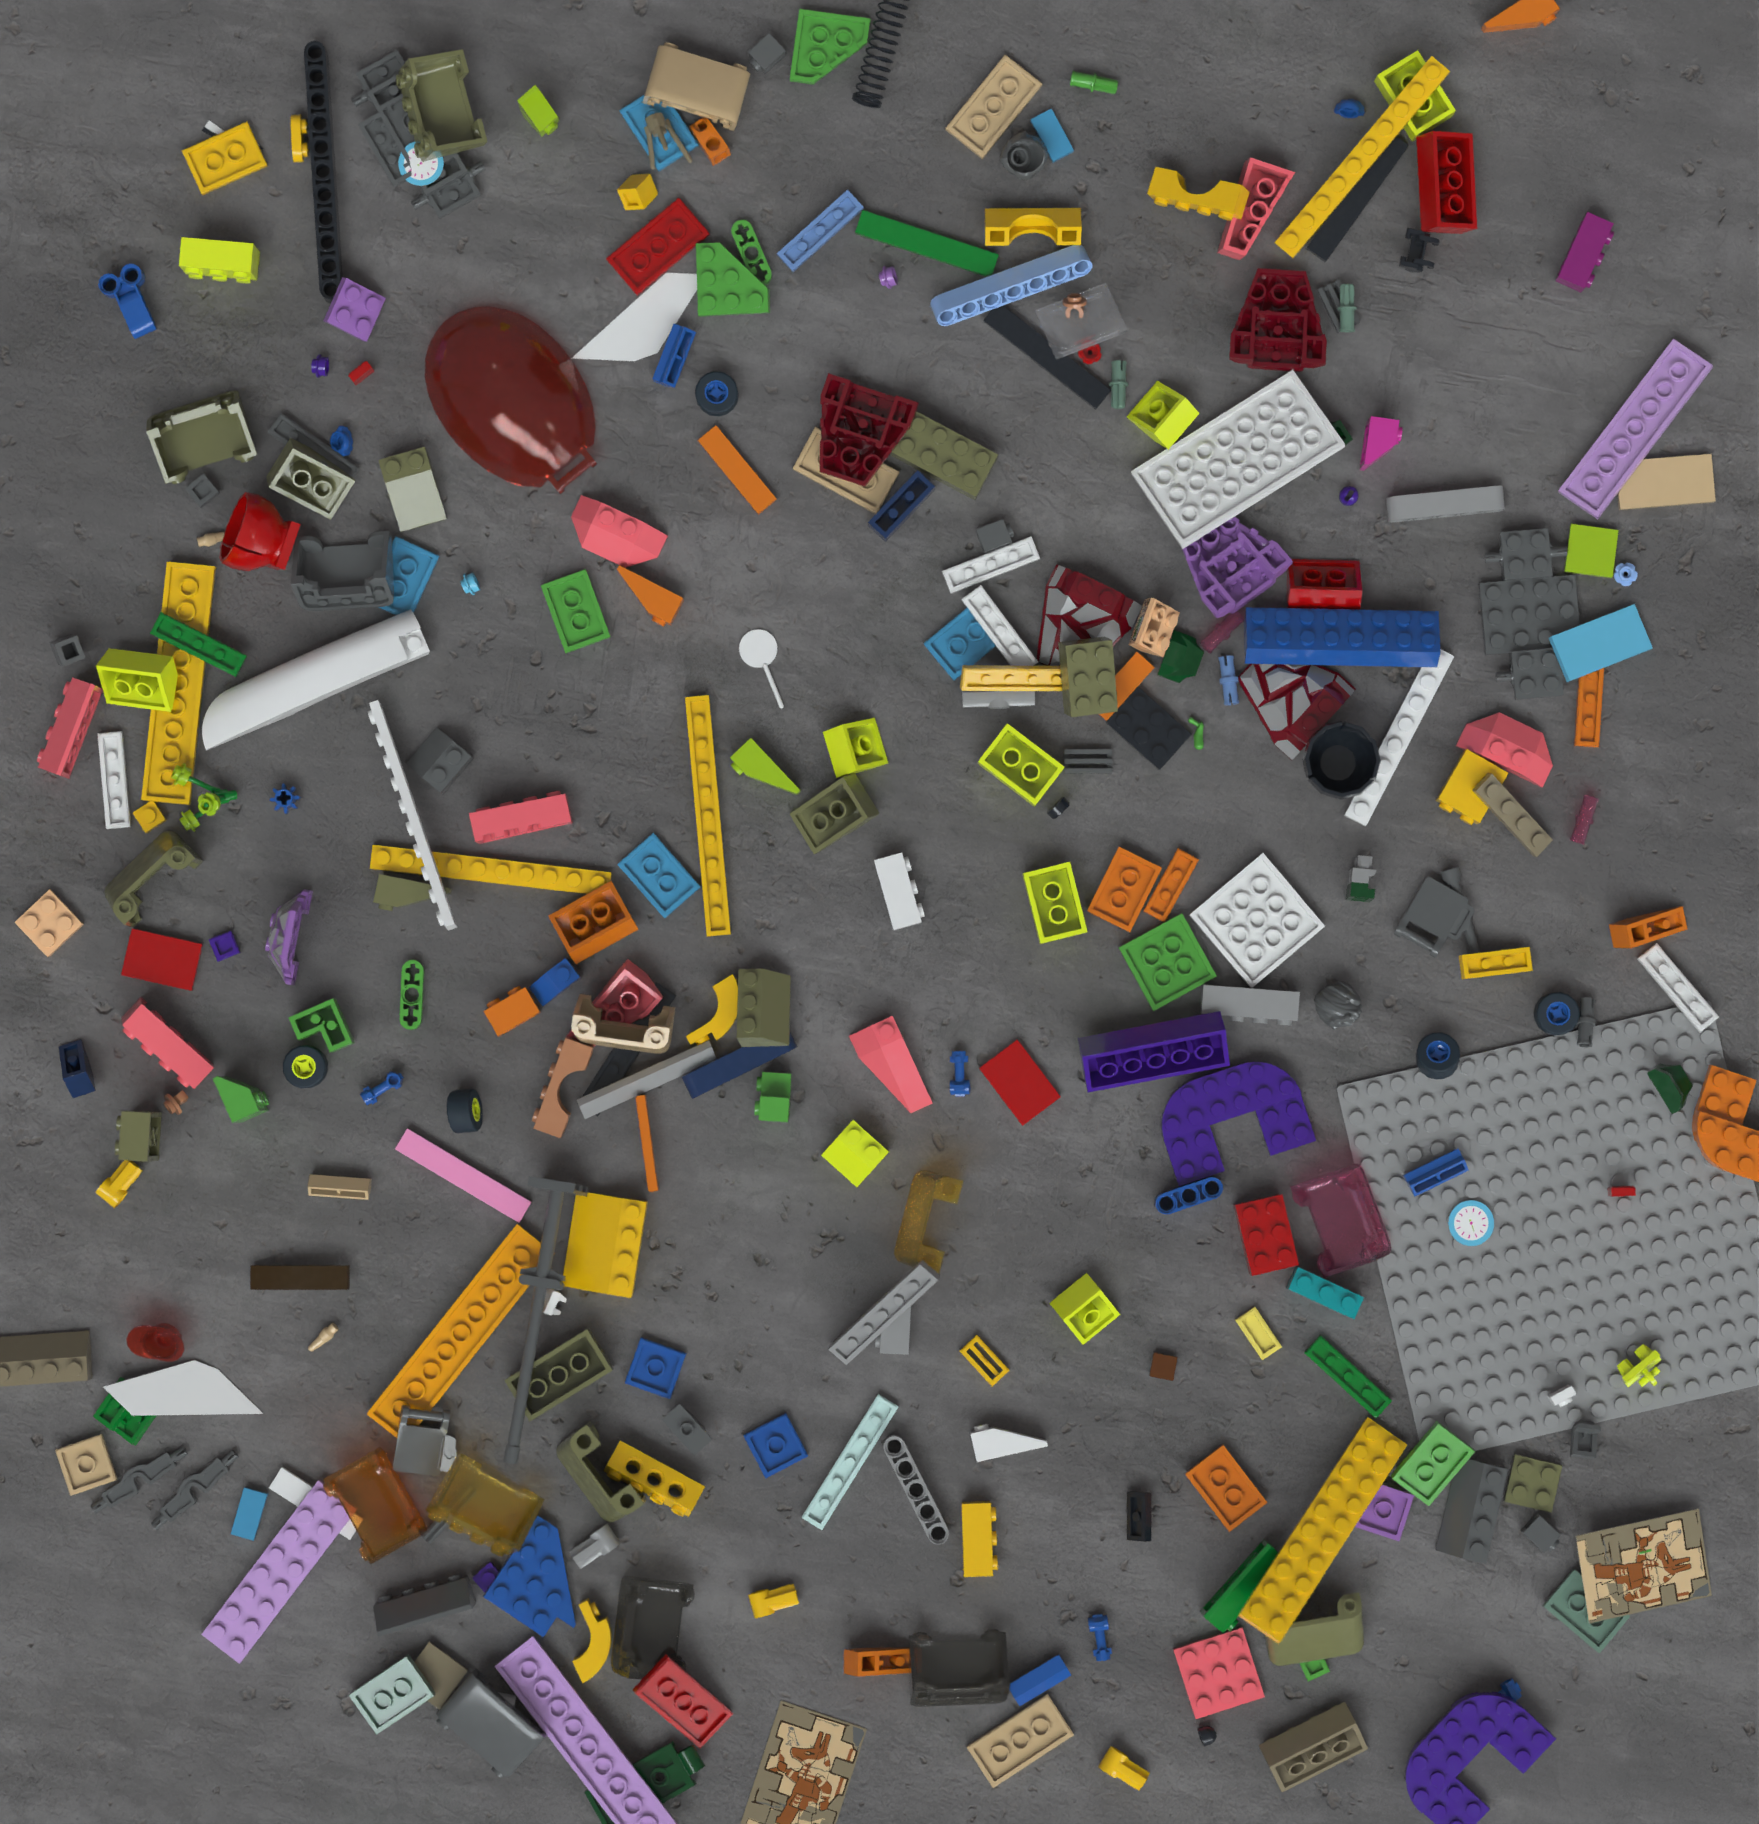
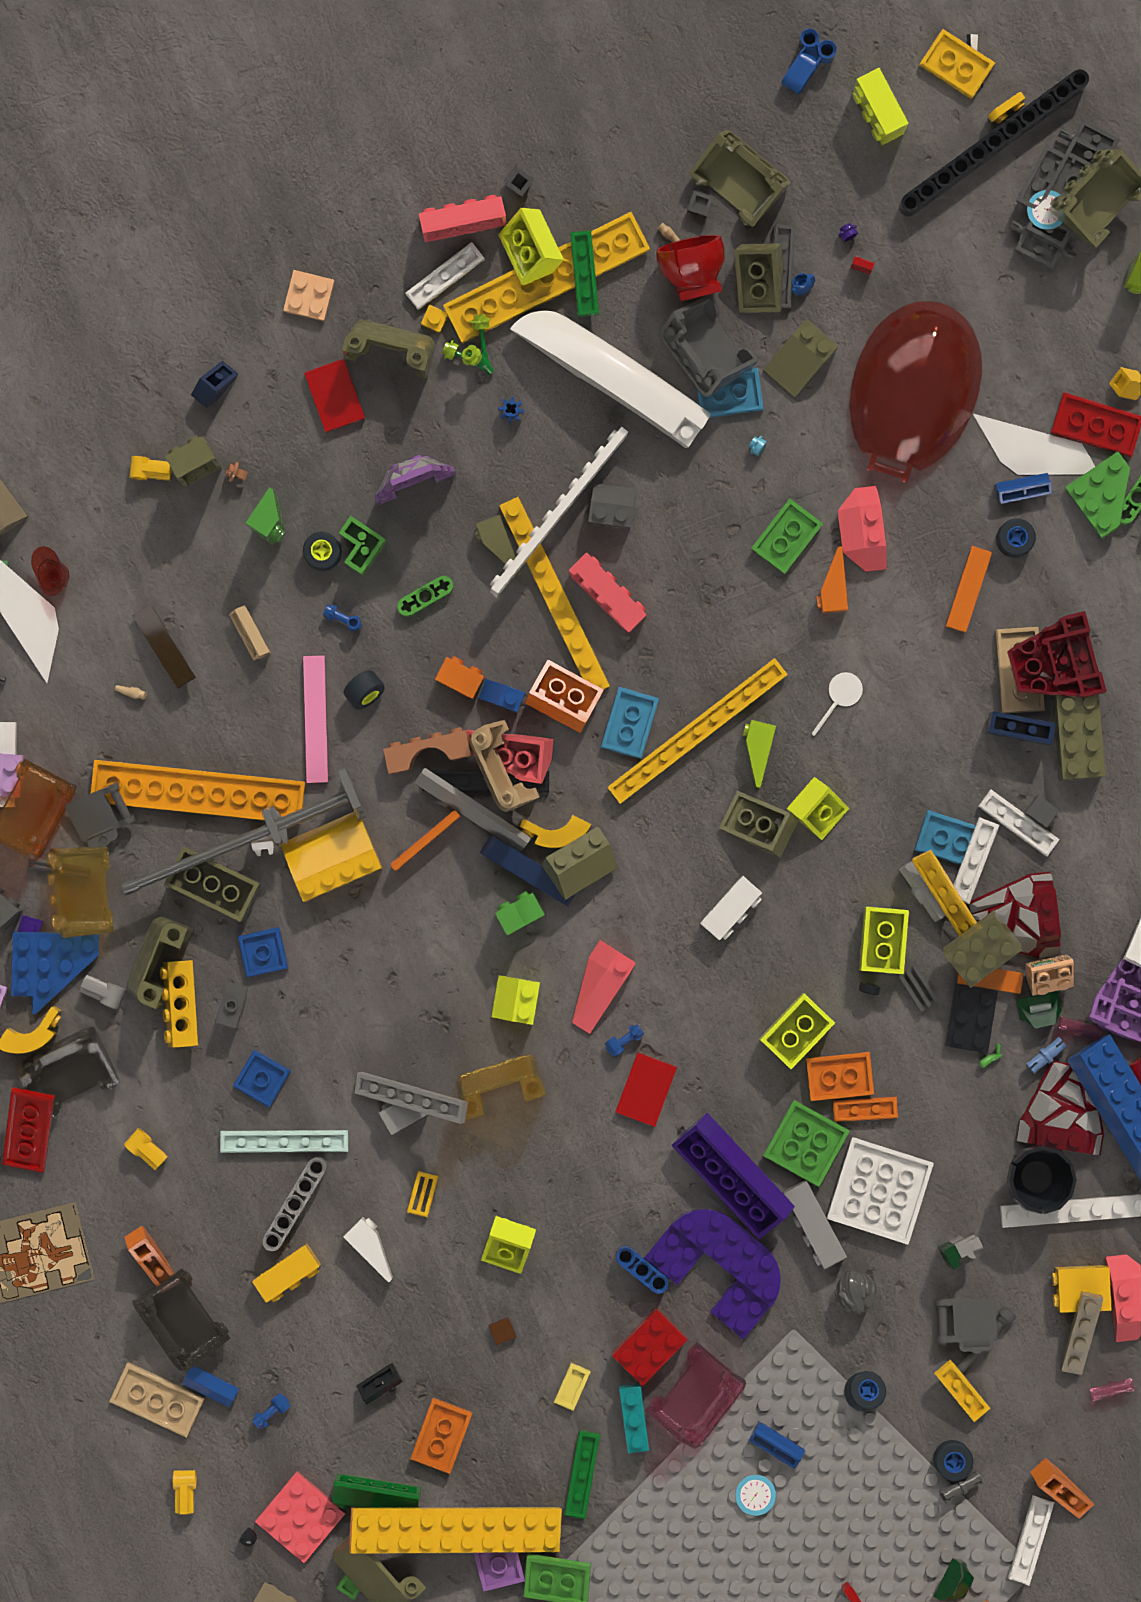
camera: 60 degrees right, 0 degrees up
coral wedge [121,997,214,1089] -> none
dark purple tile [209,930,241,962] -> none
medium lavender plate [324,277,386,342] -> none

